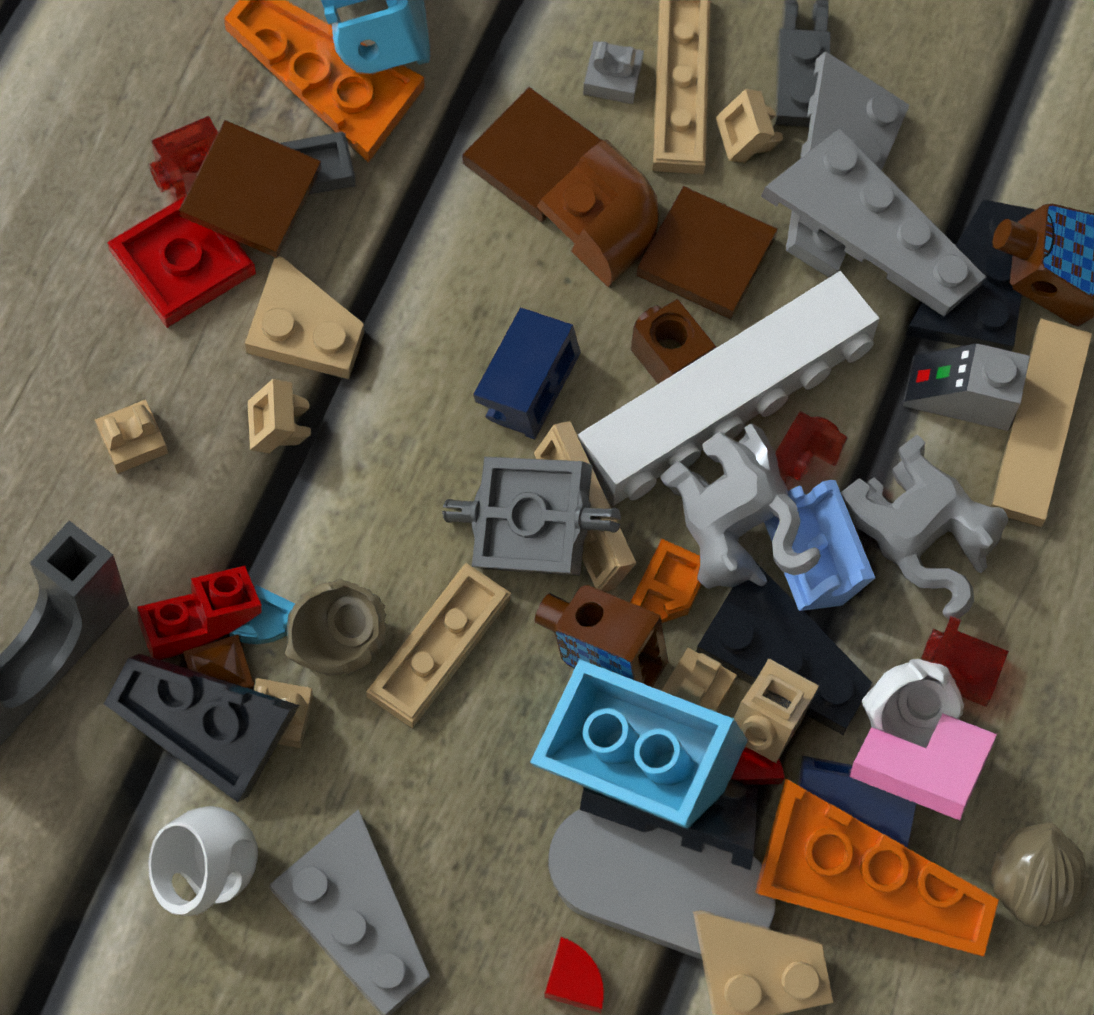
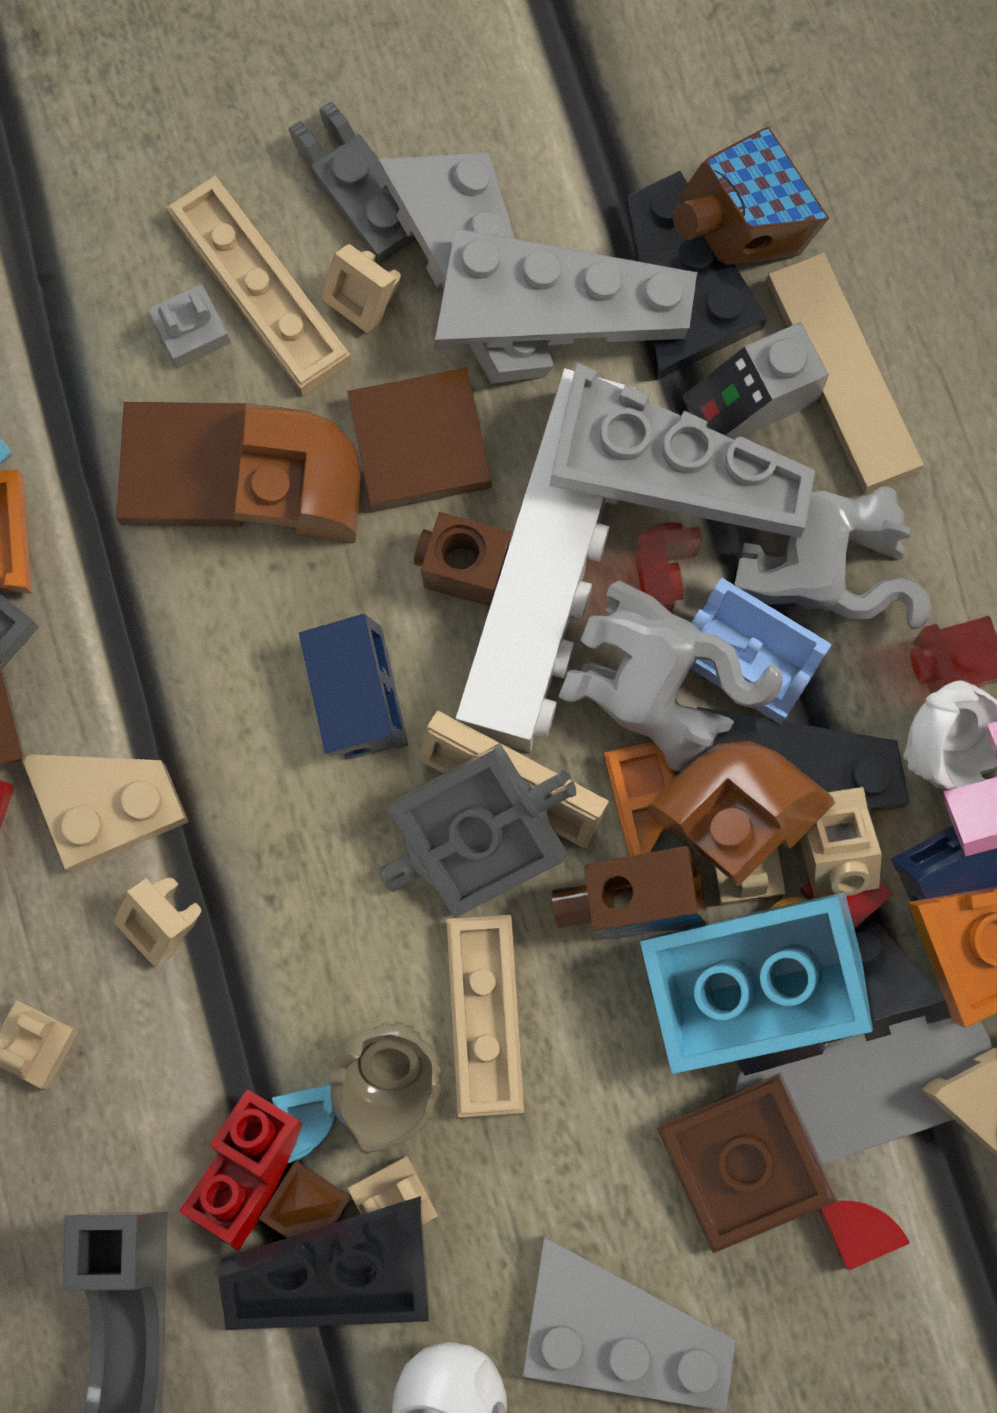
camera: 30 degrees left, 10 degrees up
none -> light grey wing [550,362,815,538]
none -> dark orange brick [647,741,835,887]
none -> reddish brown tile [657,1072,838,1253]

